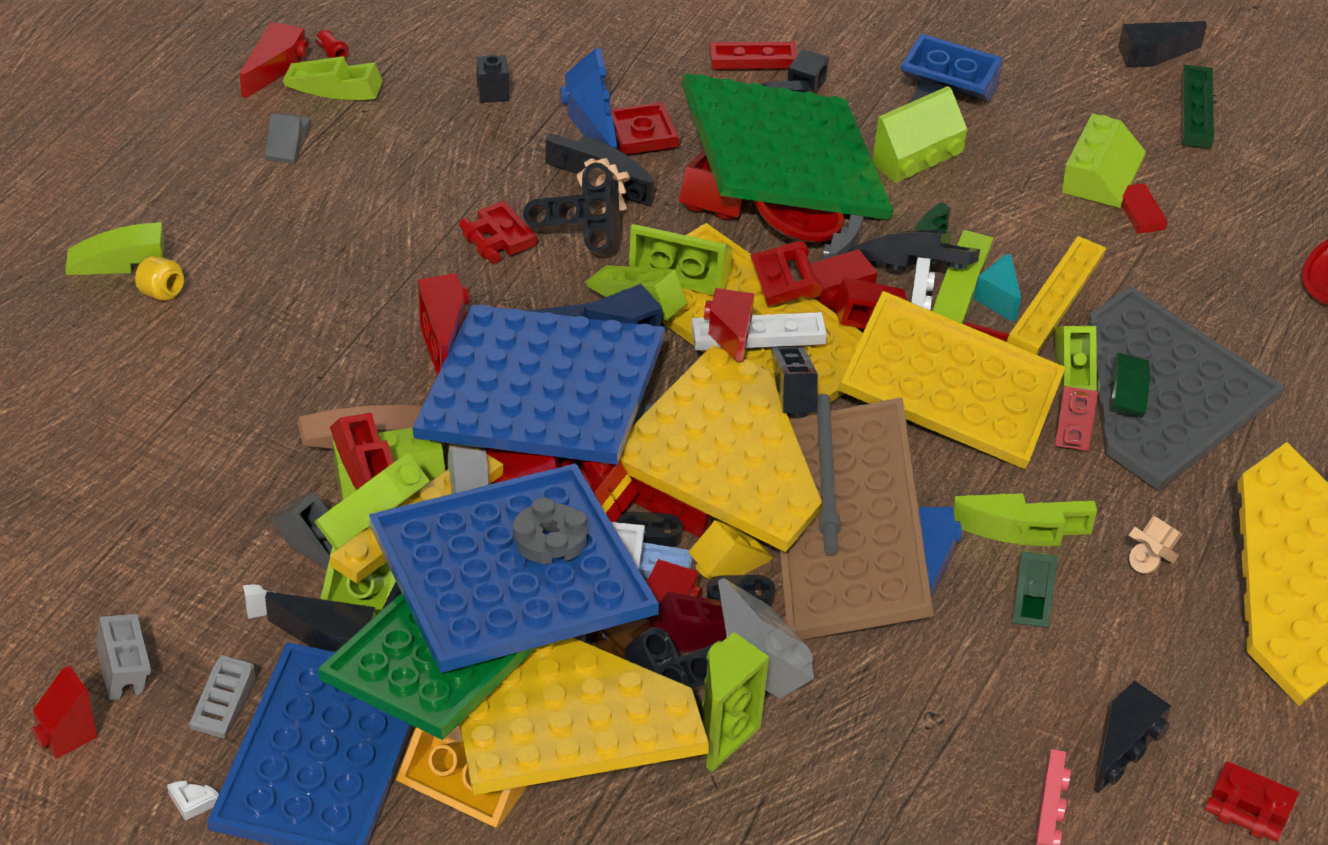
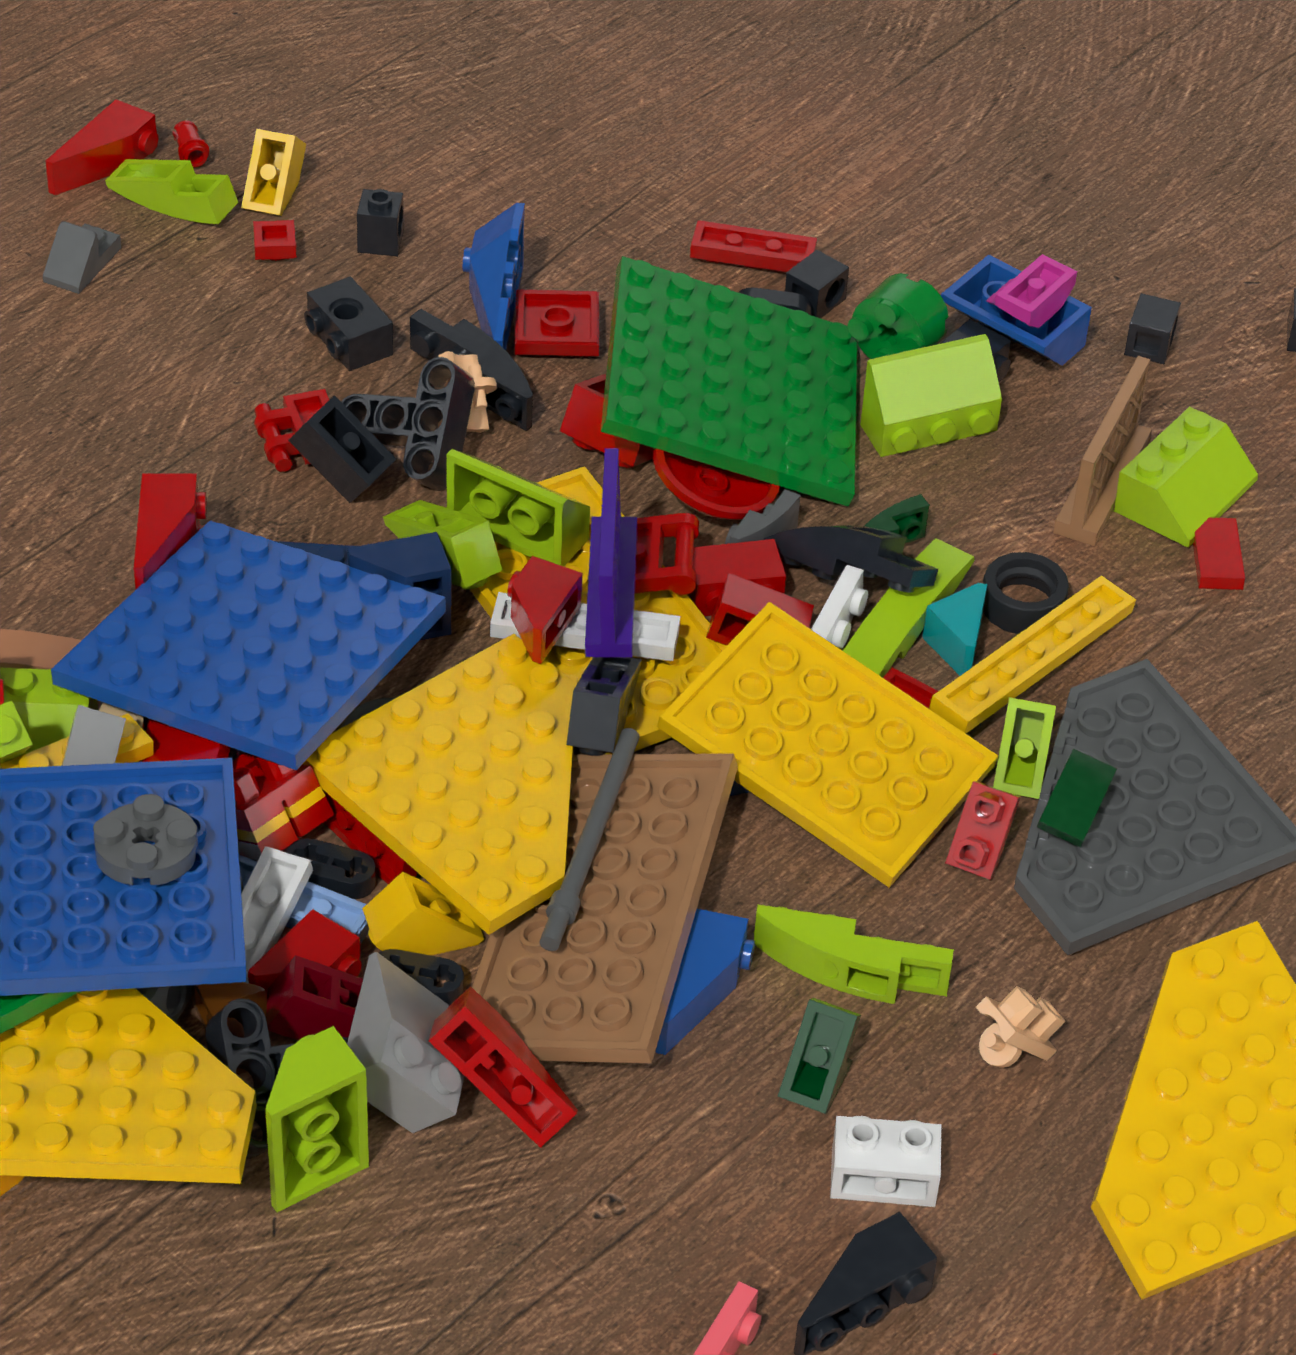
camera: 15 degrees right, 0 degrees up
none -> yellow slope [241,129,306,216]
none -> red plate [253,220,296,260]
none -> black brick [288,395,396,503]
none -> black brick [304,276,393,372]
none -> red slope [428,986,578,1148]
none -> dark purple fence [585,448,637,657]
none -> white brick [830,1116,941,1207]
none -> green brick [847,273,949,359]
none -> black tyre [983,552,1069,634]
none -> dark pink slope [986,254,1077,328]
none -> medium nougat fence [1053,356,1152,546]
none -> black brick [1124,293,1181,364]

